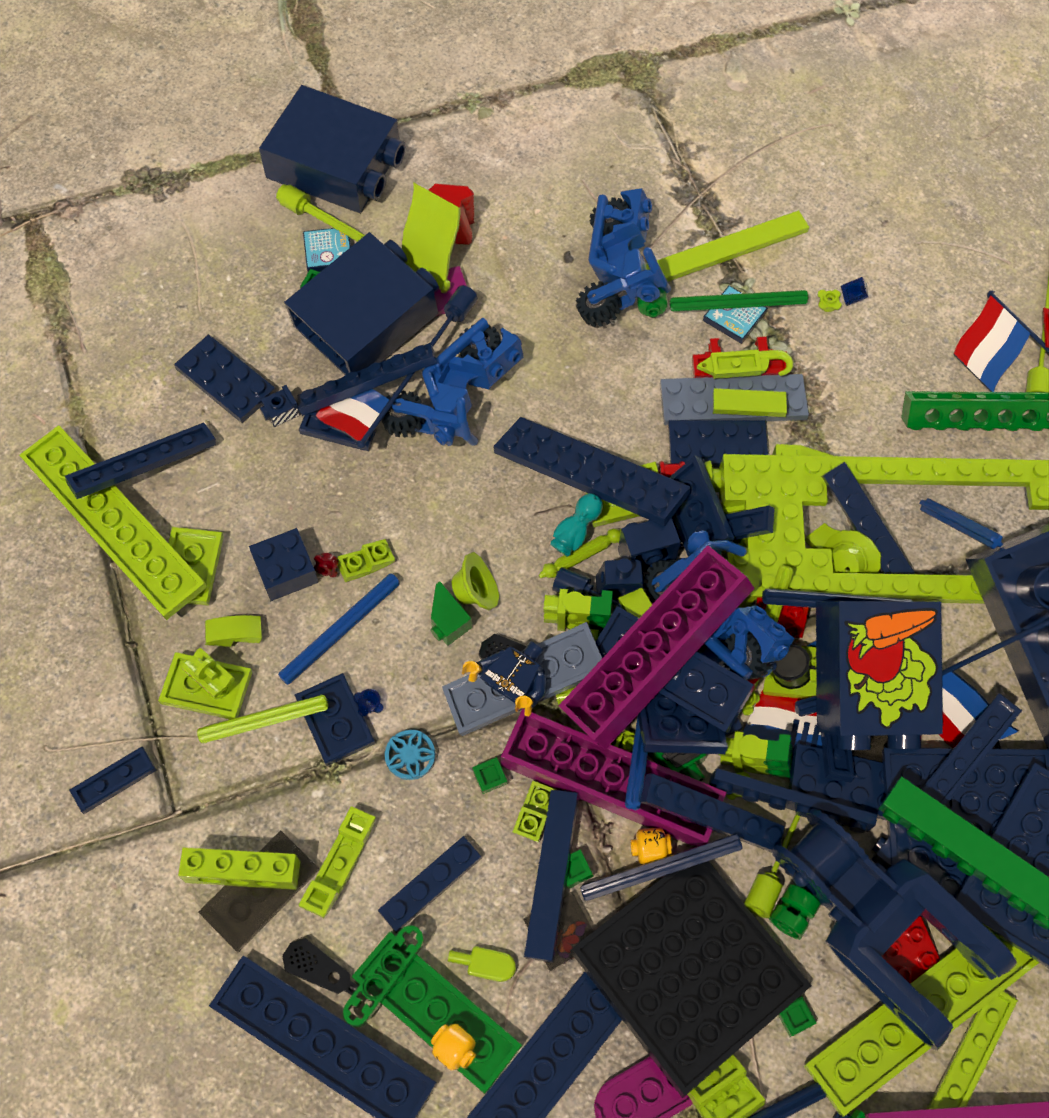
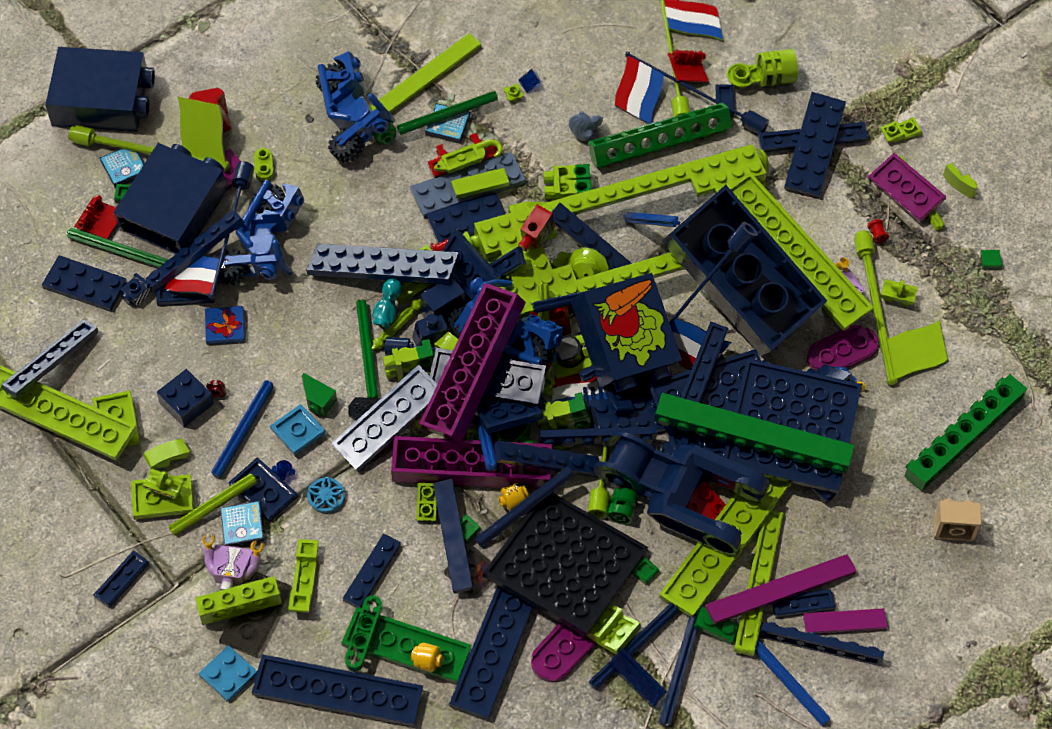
camera: 20 degrees left, 5 degrees down
black piece [282,938,359,995] -> none
lime slope [337,539,395,582] -> none
lime piece [448,946,516,982] -> none
lime hat [451,552,499,611] -> none
dark blue torso [462,641,546,716] -> none
green plate [472,757,508,795] -> none
none -> green axle [67,228,168,268]
none -> red hinge [74,195,117,239]
none -> dark azure plate [198,645,257,702]
none -> lavender torso [202,534,265,590]
none -> blue tile [205,306,245,345]
none -> medium azure tile [220,501,265,546]
none -> lime plate [254,148,274,182]
none -> dark azure plate [270,404,325,456]
none -> green axle [356,299,378,398]
none -> red torso [518,204,555,252]
none -> lime hips [543,164,591,200]
none -> sand blue hair [568,111,603,142]

